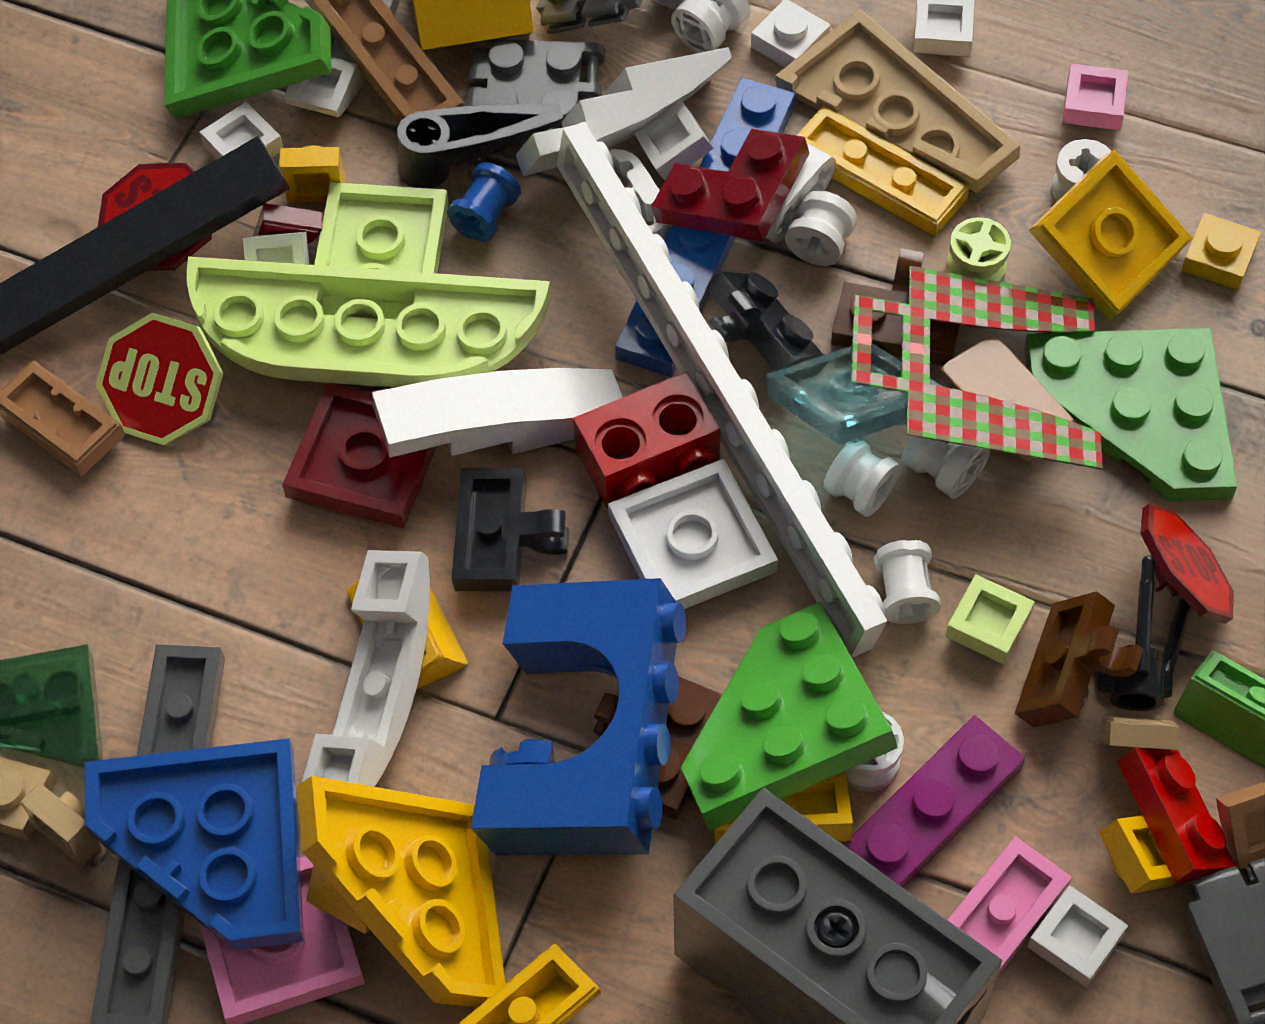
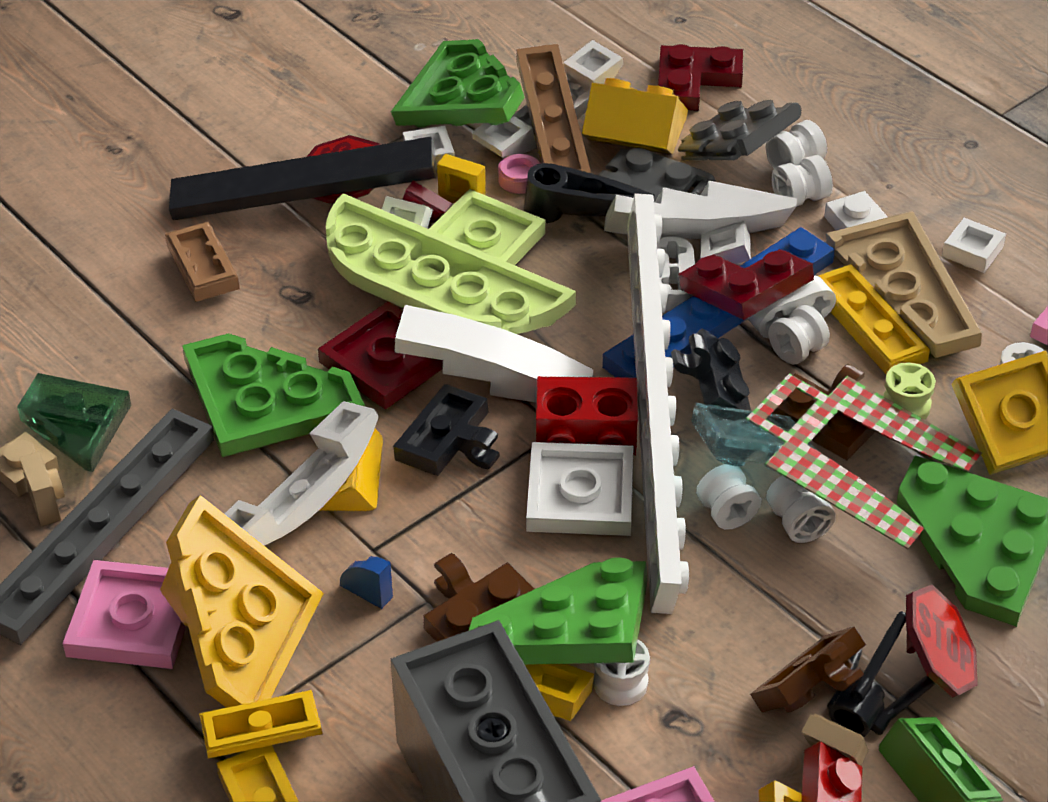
camera: 25 degrees right, 15 degrees down
blue plate [85,738,304,950] -> none
piece [96,313,223,445] -> none
blue bush [447,162,521,242] -> none
blue arch [471,578,686,855] -> none
magenta plate [843,715,1026,888] -> none
white bush [873,540,941,624] -> none
slope [941,334,1076,464] -> none
yellowish green plate [945,574,1035,665] -> none
none -> bright green plate [182,333,365,457]
none -> bright pink tile [498,154,541,194]

